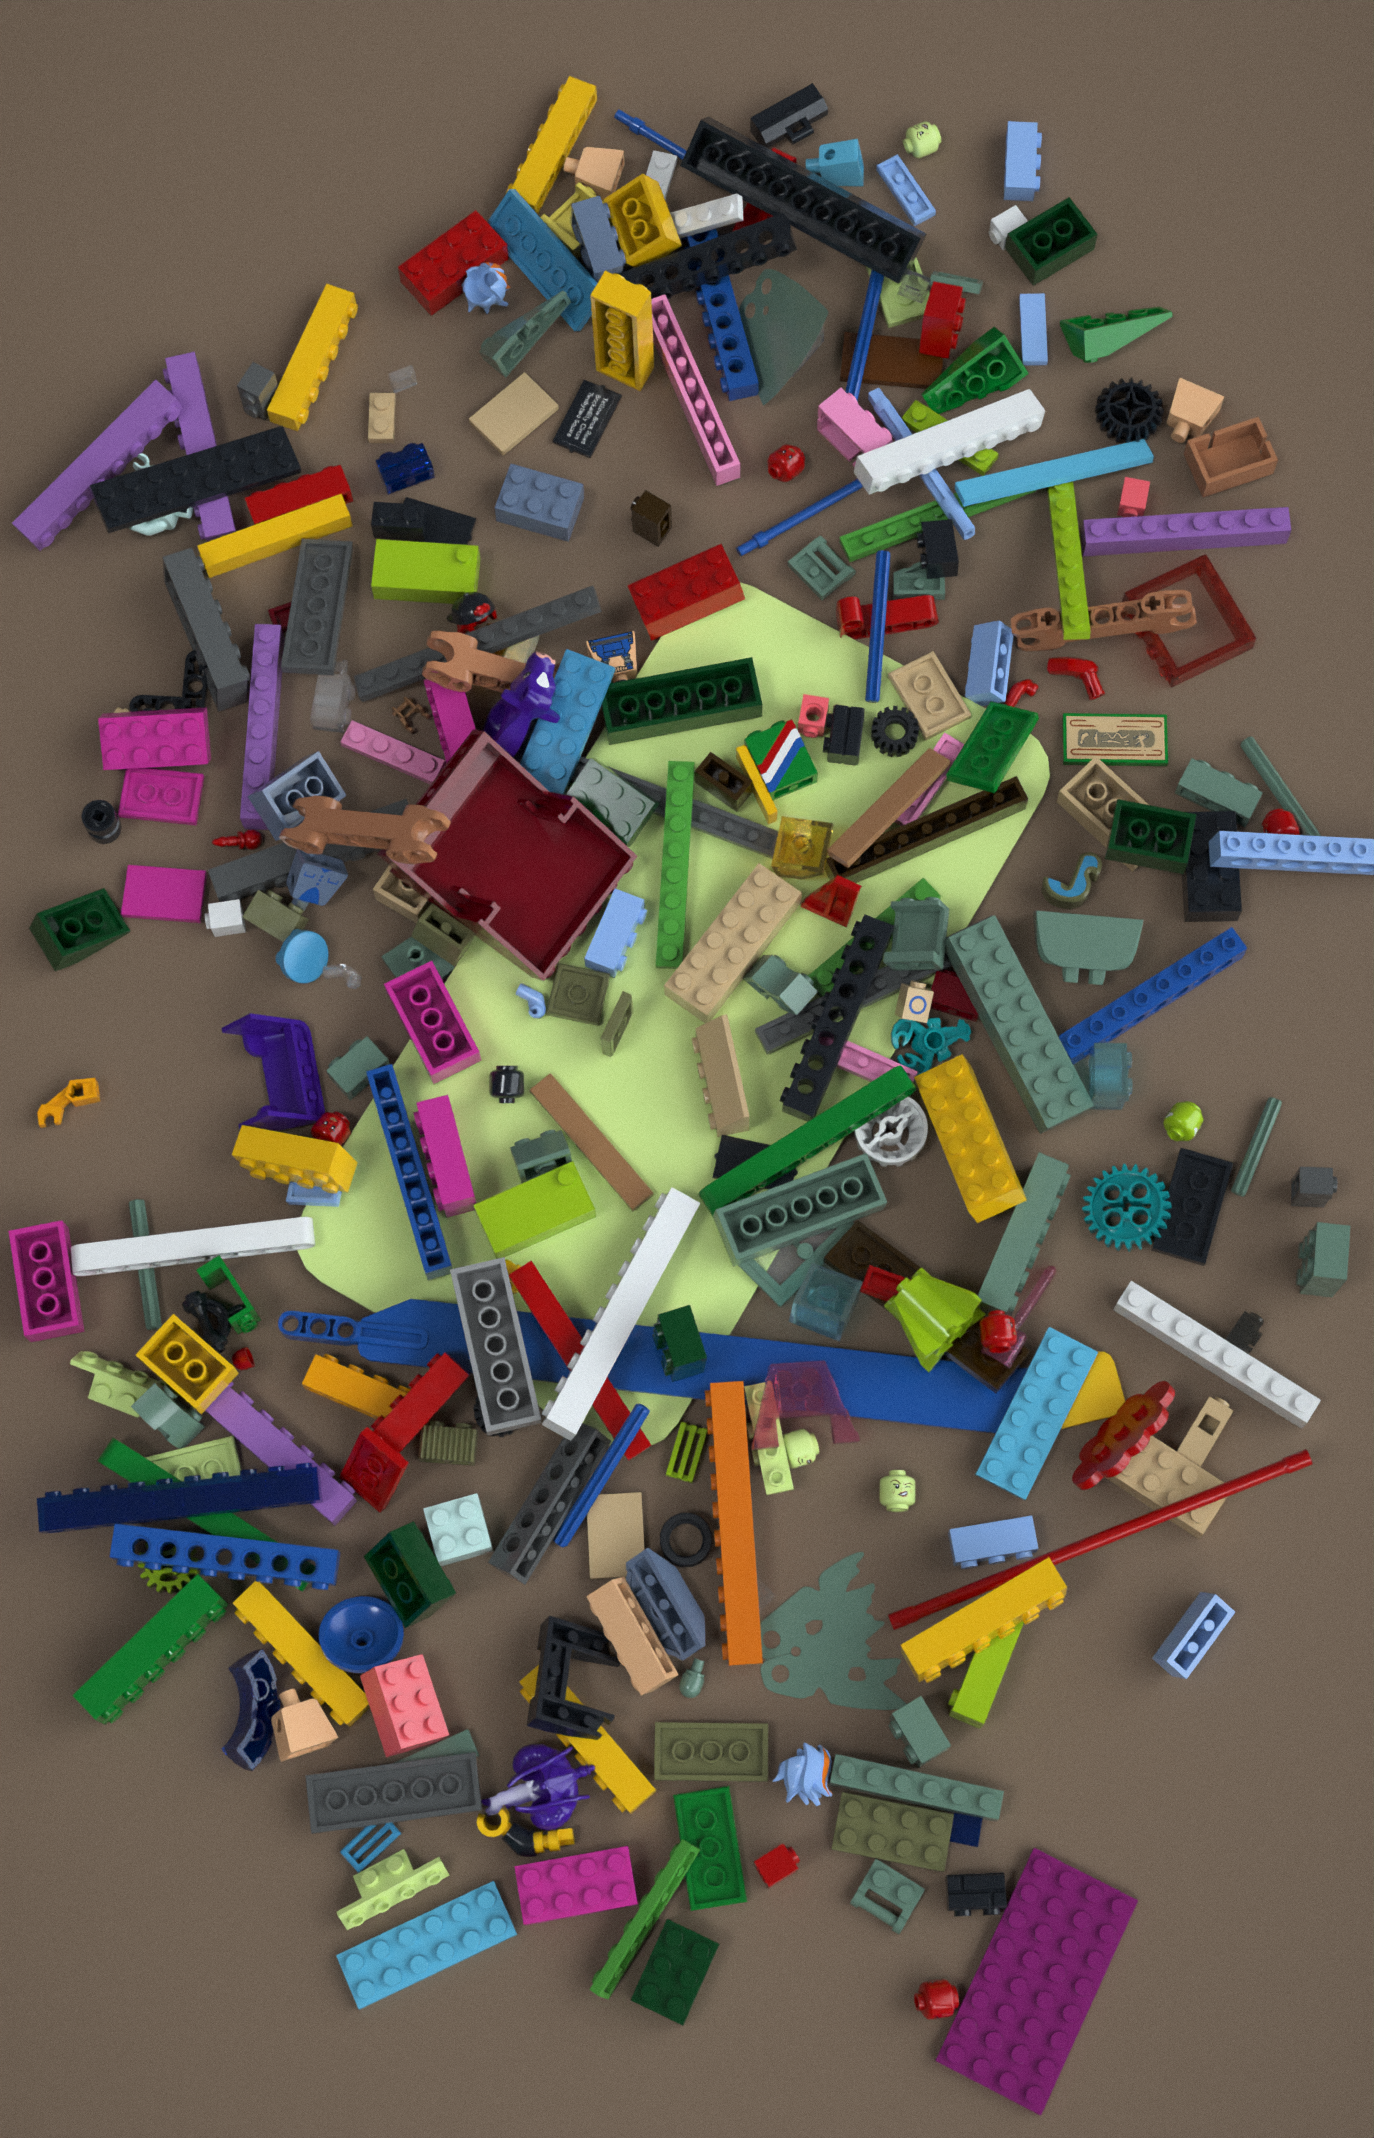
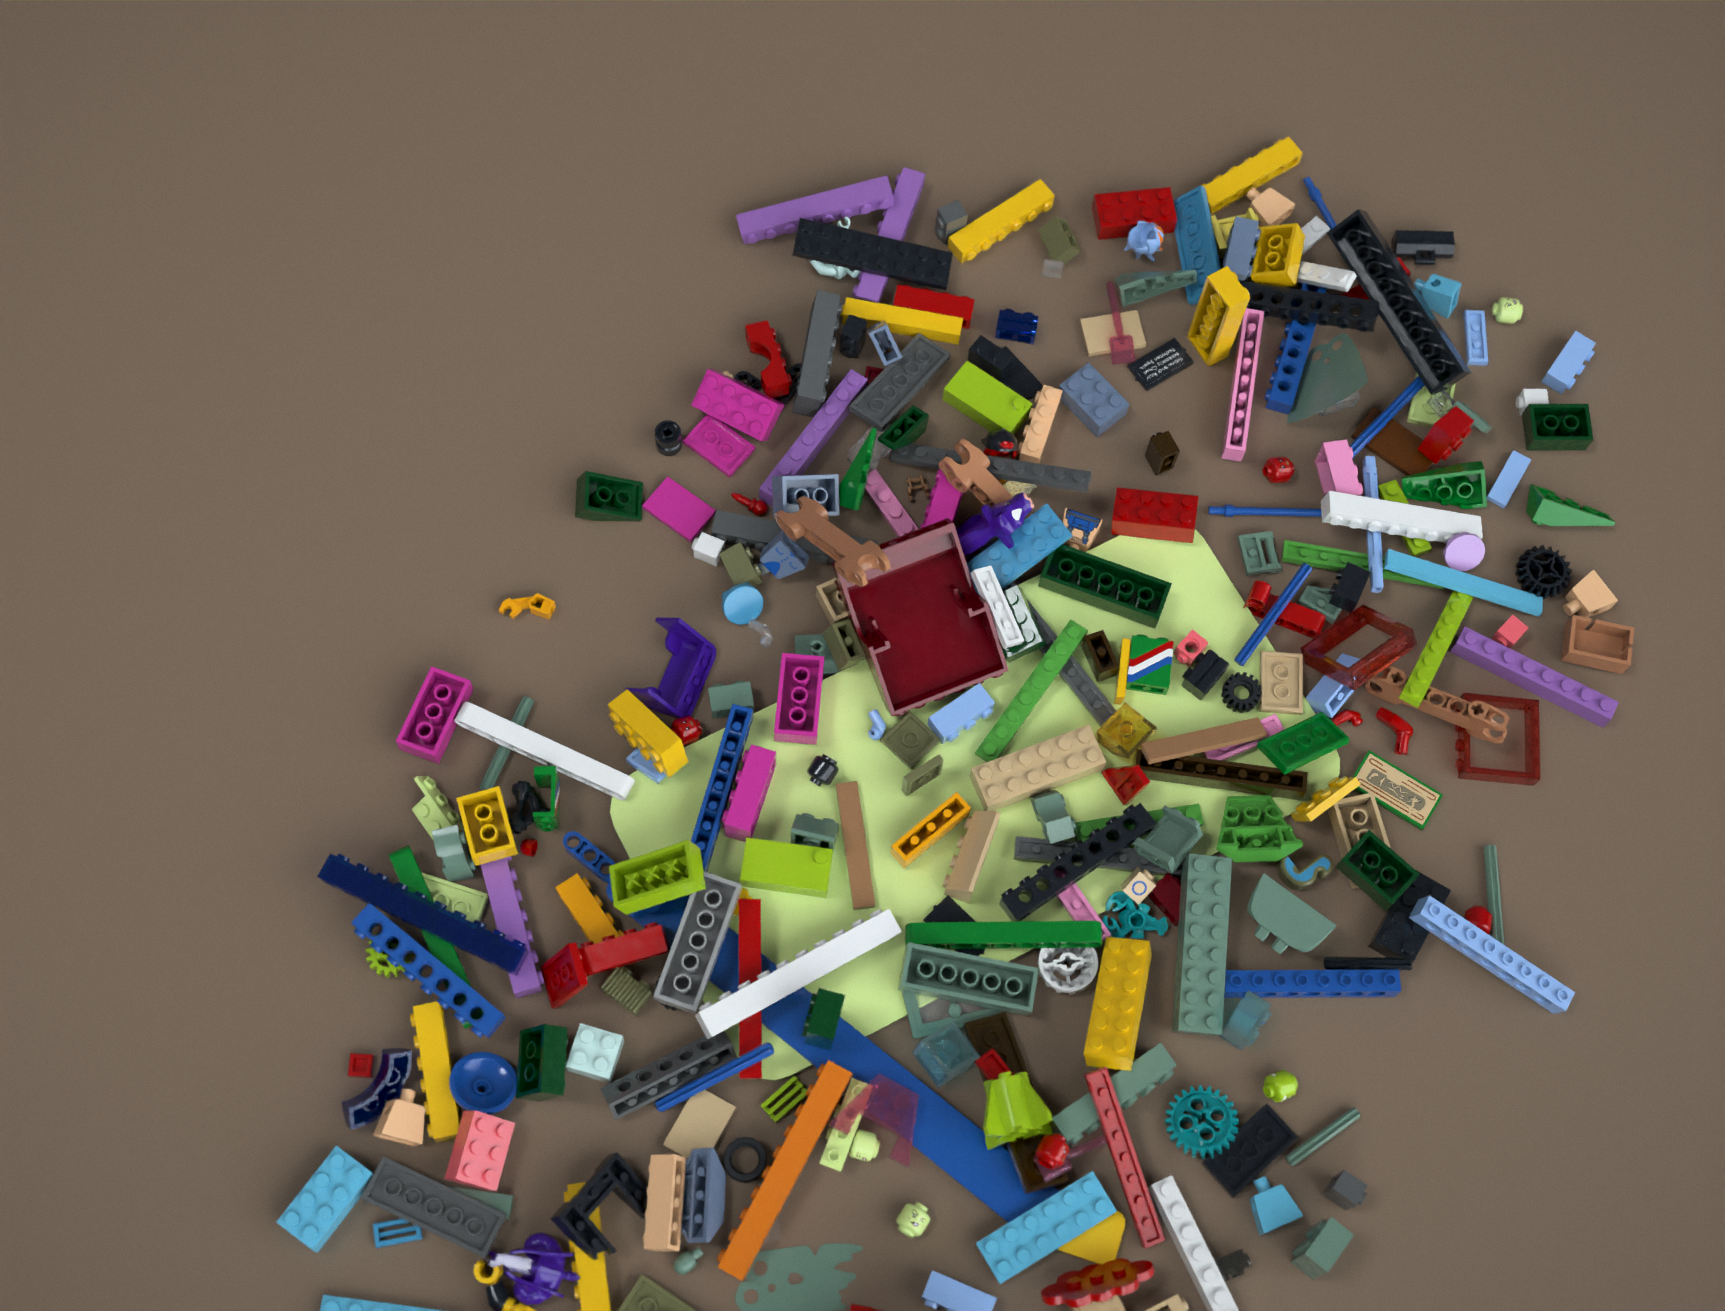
camera: 25 degrees right, 5 degrees down
green brick [72,1574,229,1725] -> none
yellowish green bracket [337,1849,450,1930] -> none
tan plate [368,393,396,443] -> none
sand green brick [1175,758,1263,828] -> none
none -> medium azure brick [276,1146,373,1253]
none -> red tile [347,1053,374,1078]
none -> lime brick [609,840,706,915]
none -> red arch [745,320,792,398]
none -> green wedge [839,428,878,511]
none -> black brick [840,315,867,359]
none -> sand blue torso [867,320,902,366]
none -> dark green slope [877,405,929,450]
none -> light orange brick [890,792,971,869]
none -> white plate [970,566,1024,649]
none -> light nougat brick [1017,385,1063,463]
none -> olive brick [1039,216,1081,265]
none -> tile [1084,1066,1165,1249]
none -> clear pink piece [1106,282,1135,364]
none -> bright green wedge [1216,795,1303,863]
none -> medium azure torso [1249,1176,1303,1235]
none -> yellow plate [1290,776,1360,822]
none -> clear red window [1300,604,1418,690]
none -> black axle [1323,957,1413,970]
none -> lavender tile [1443,532,1485,571]

